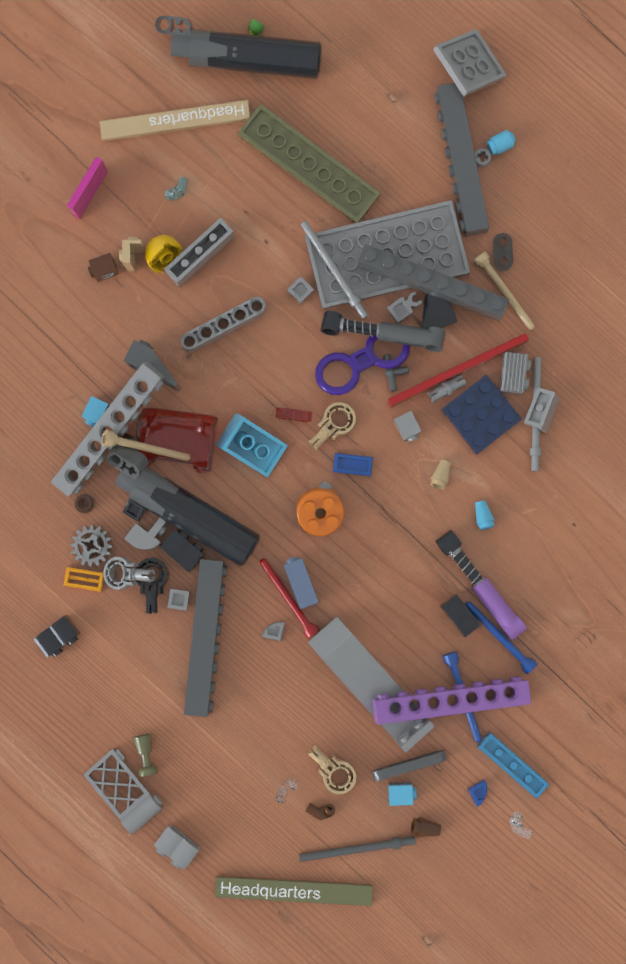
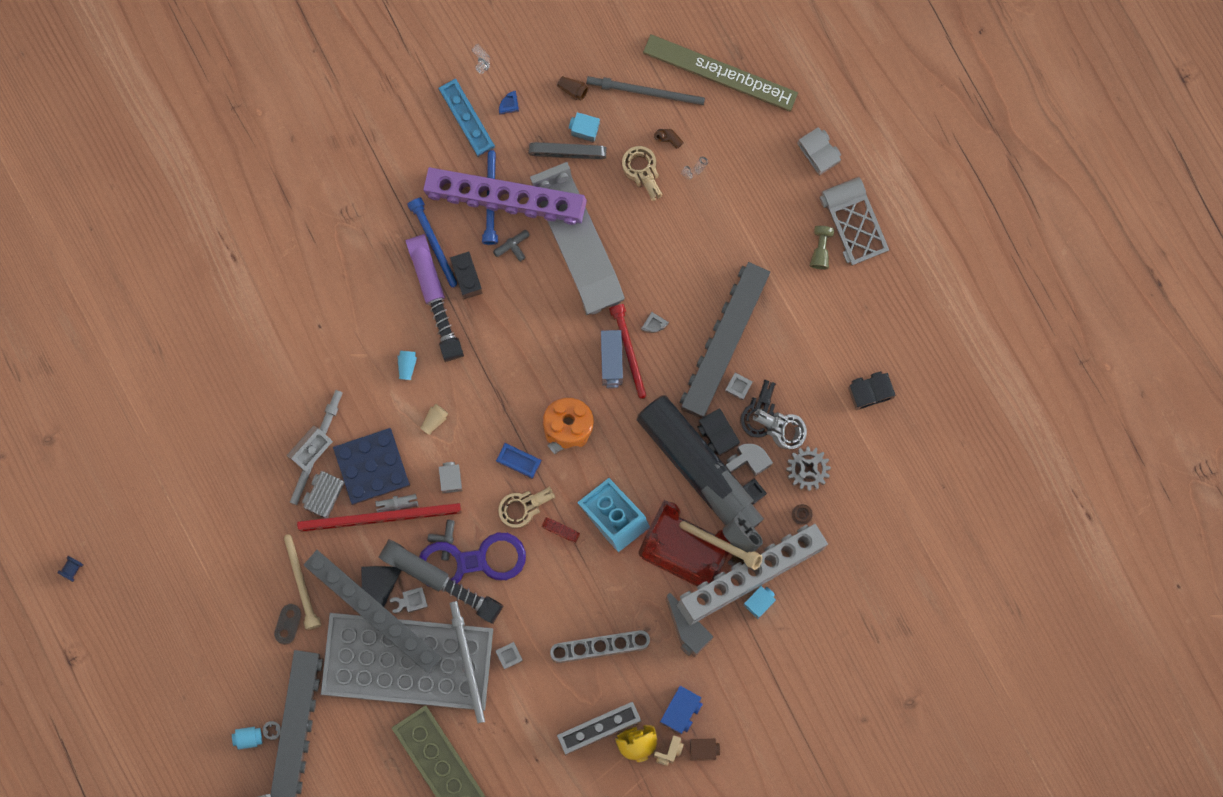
camera: 170 degrees left, 5 degrees down
light orange tile [63,567,104,592] -> none
none -> dark grey piece [493,230,530,262]
none -> blue brick [660,686,703,735]

